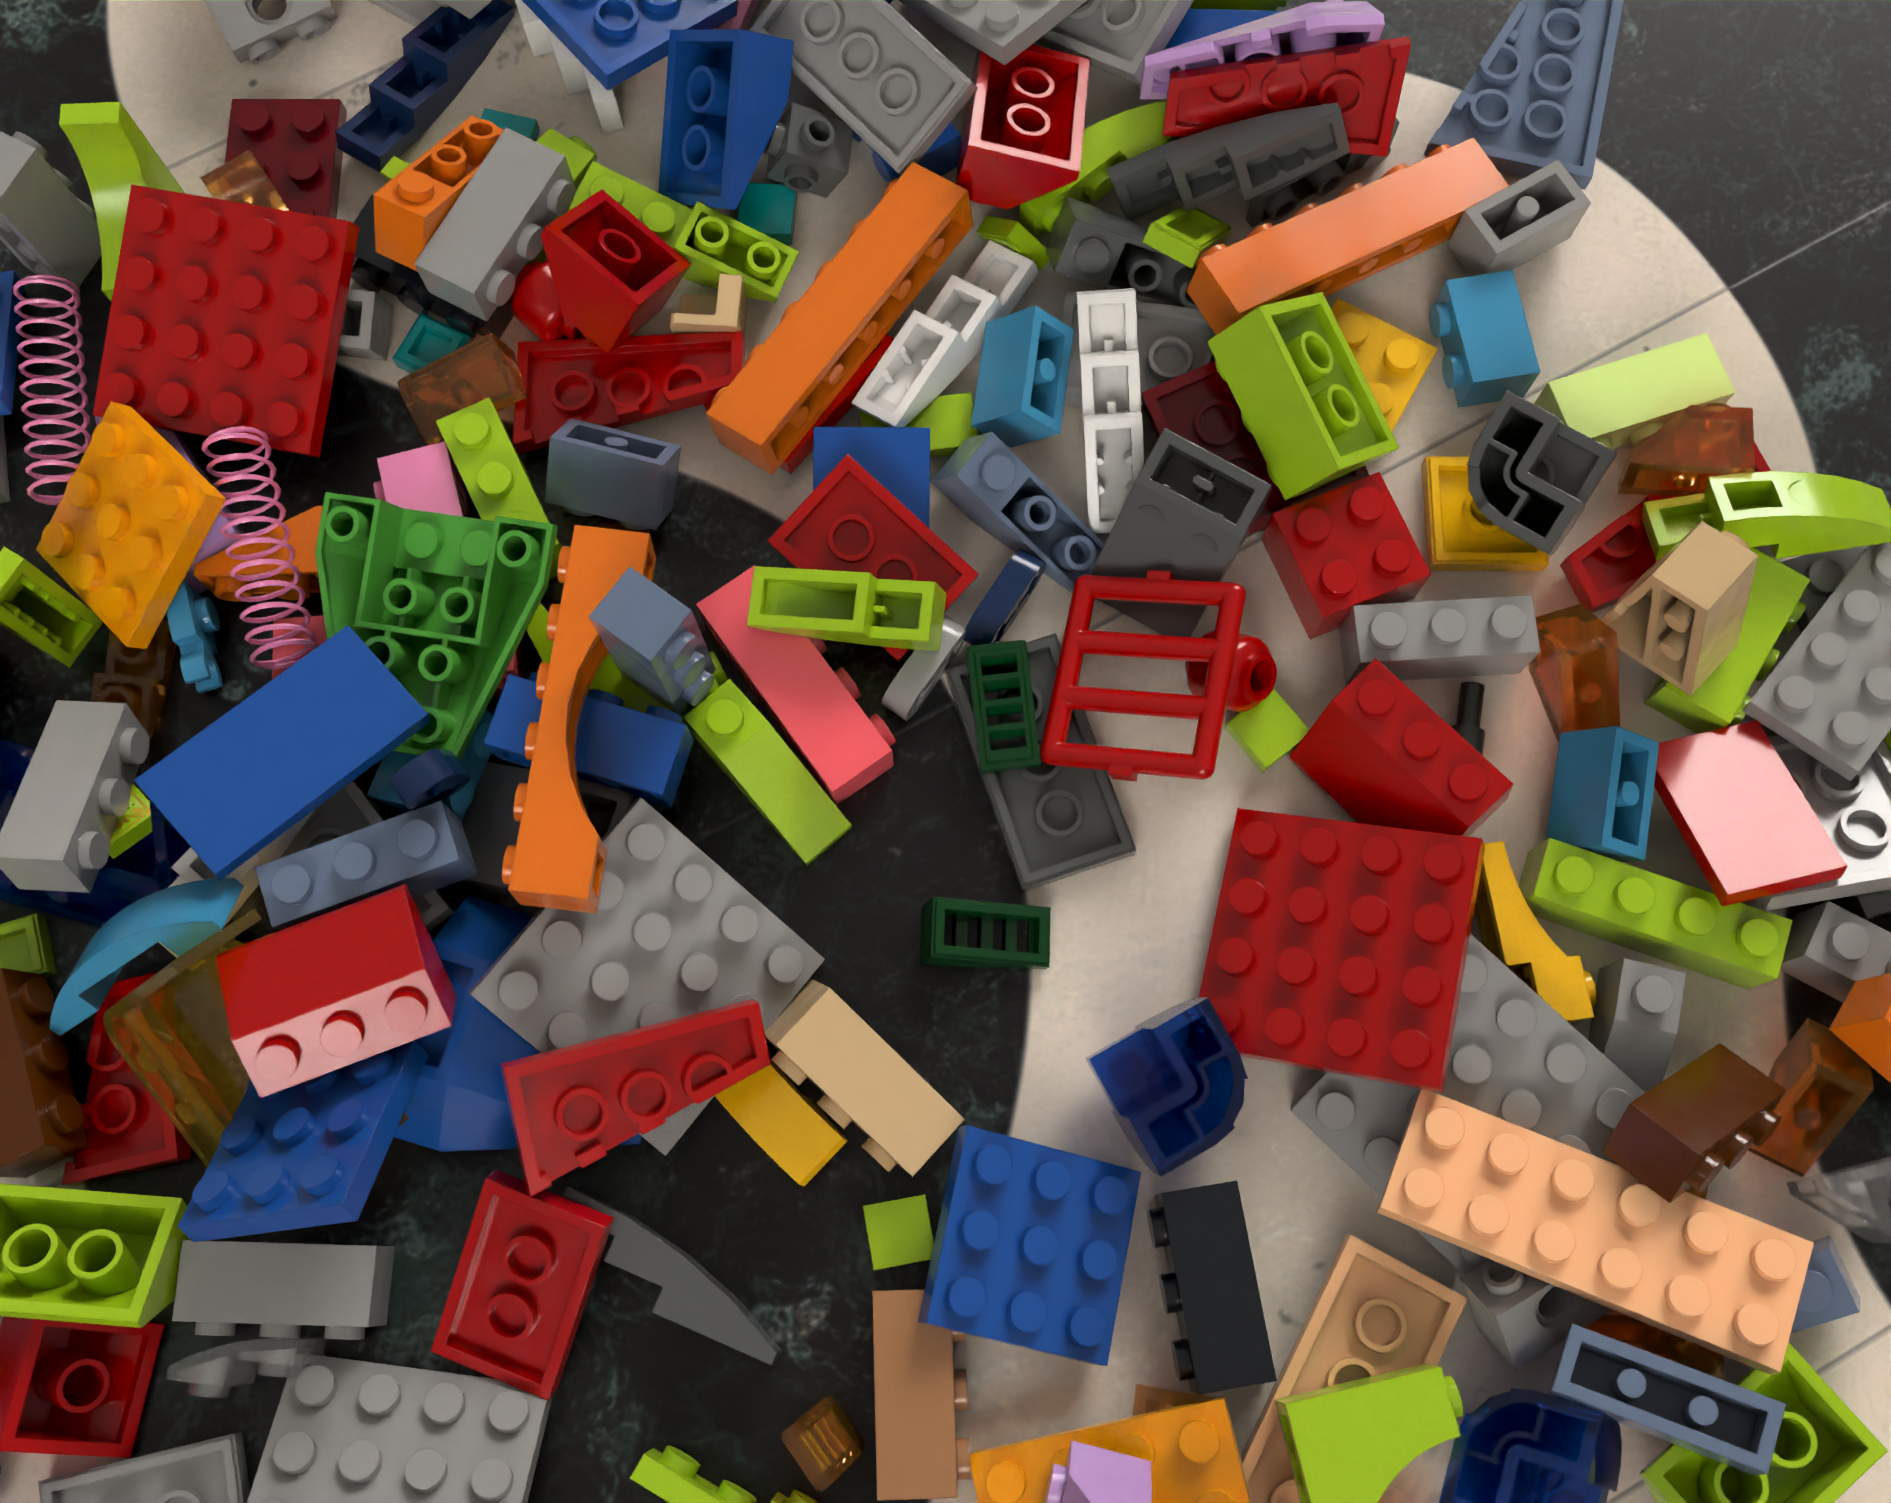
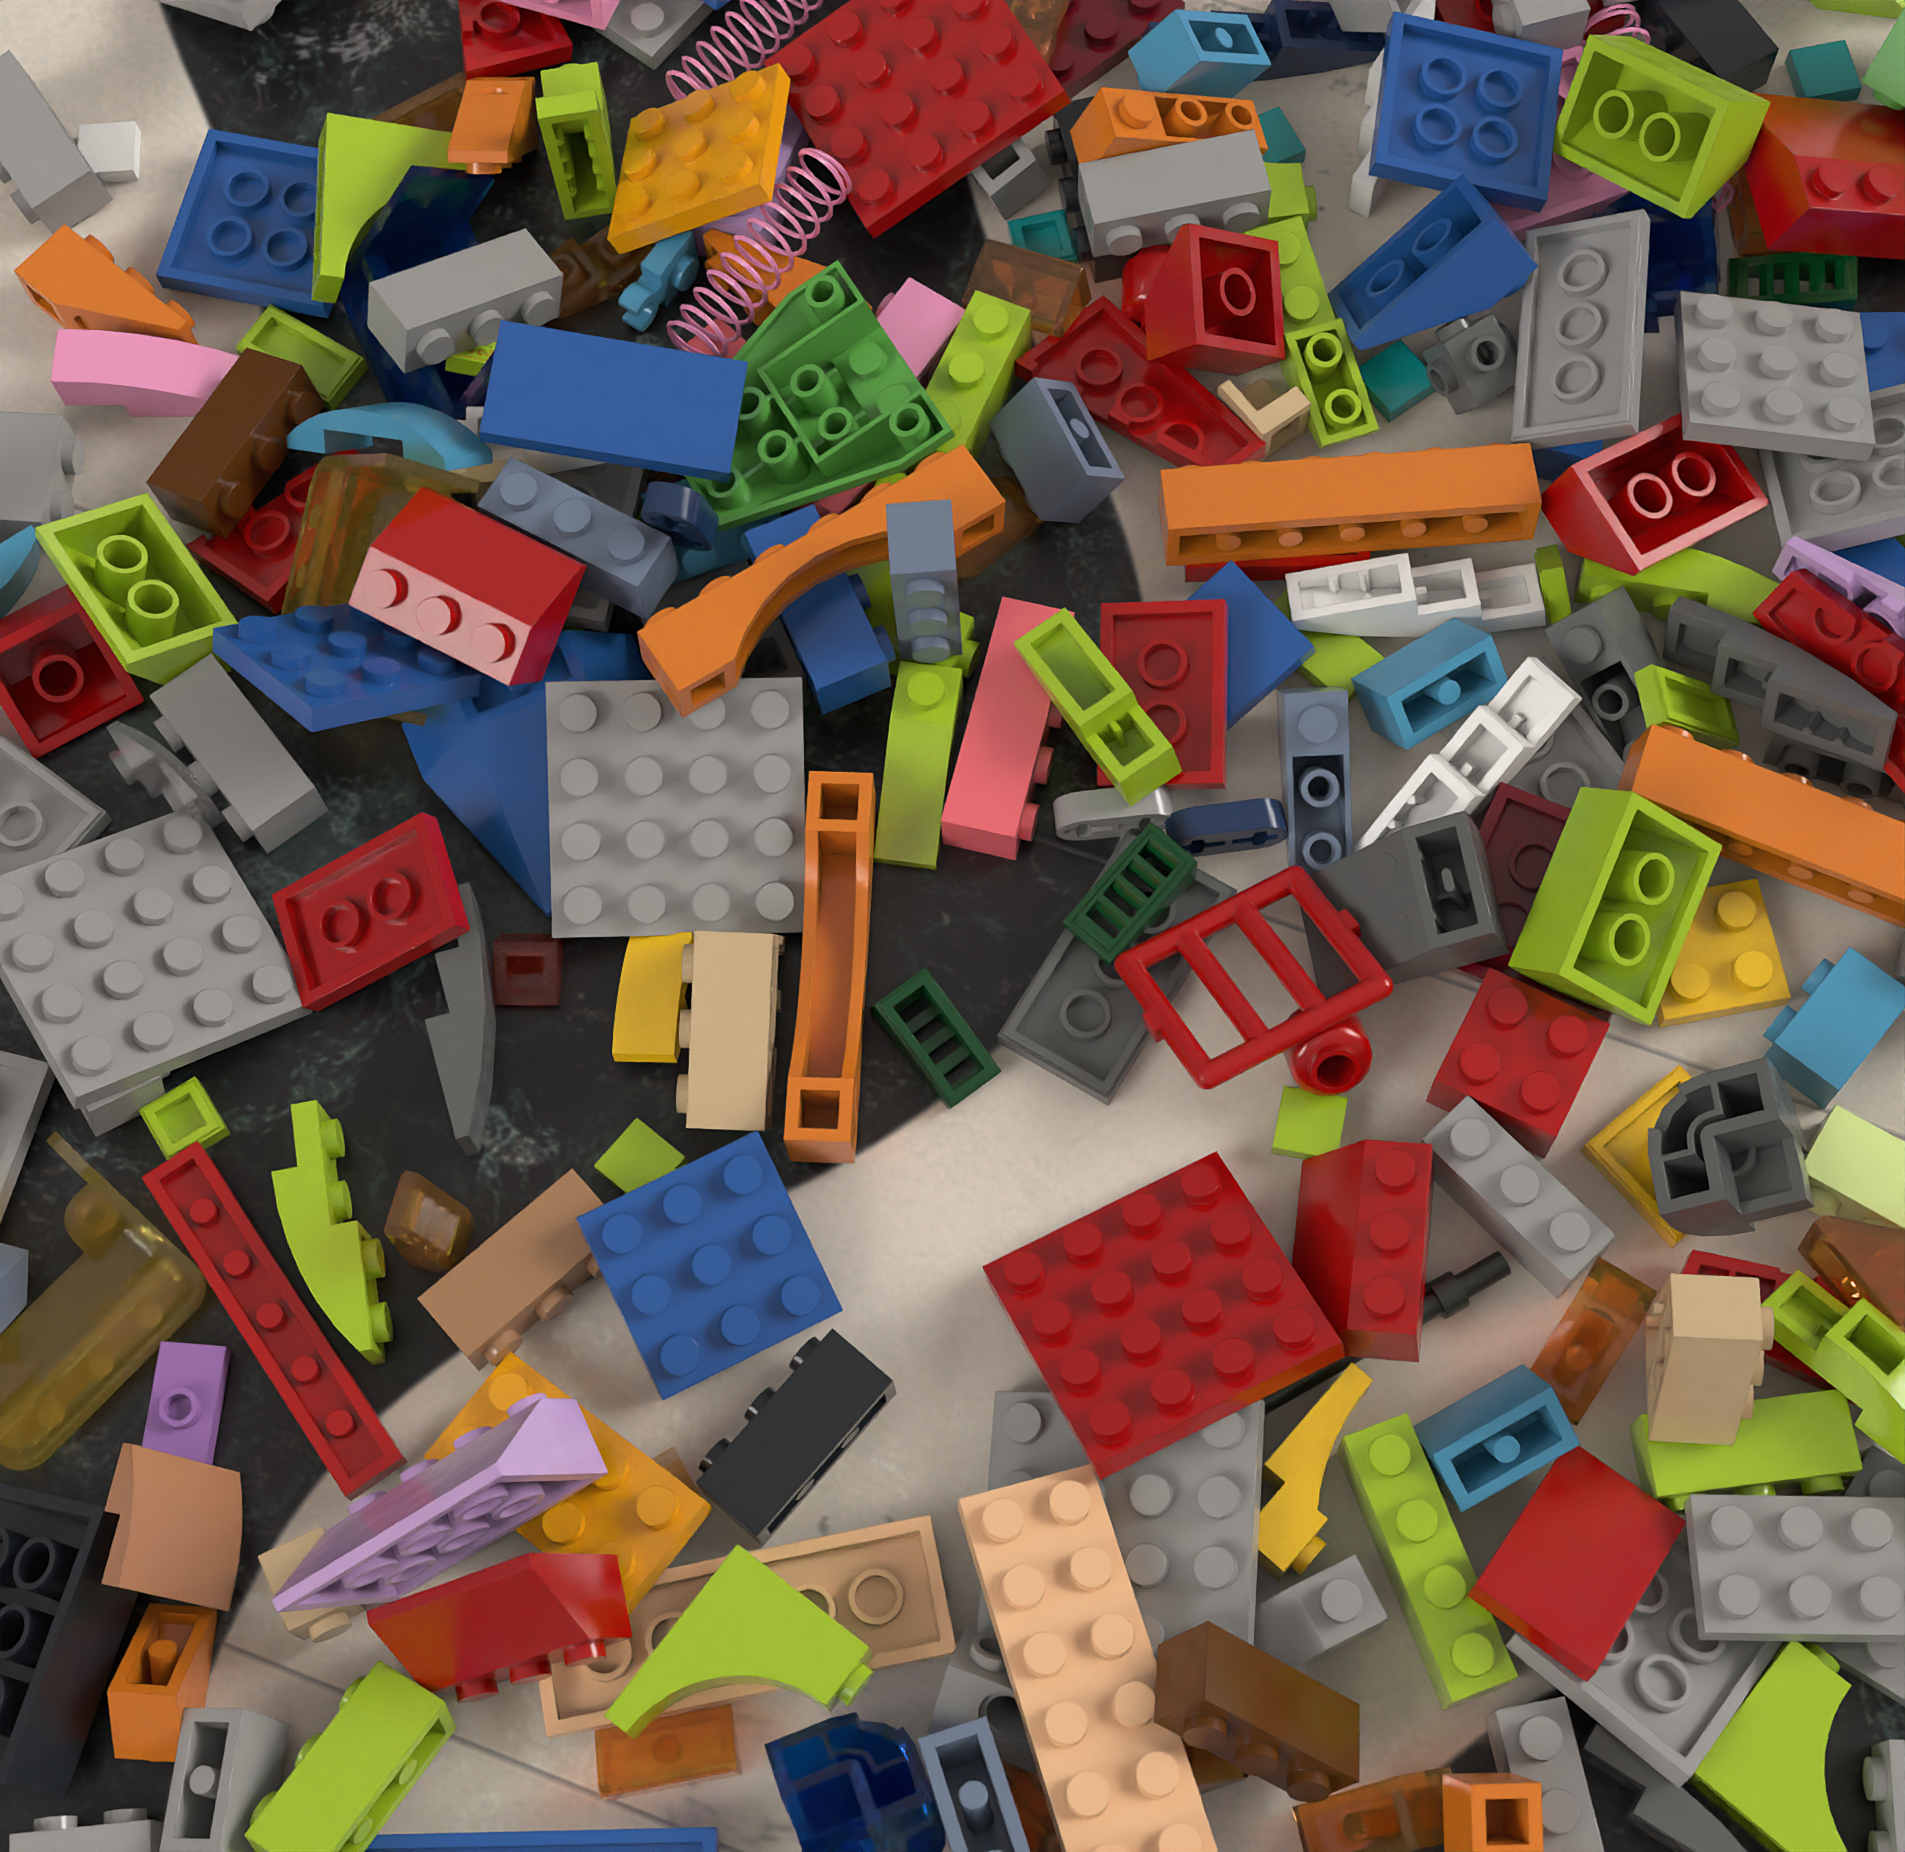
camera: 55 degrees right, 5 degrees down
red wing [500,999,771,1197] -> none
clear blue brick [1085,997,1248,1177] -> none
none -> clear red slope [493,933,563,1005]
none -> orange arch [784,771,877,1164]
none -> dark azure brick [1128,9,1271,98]

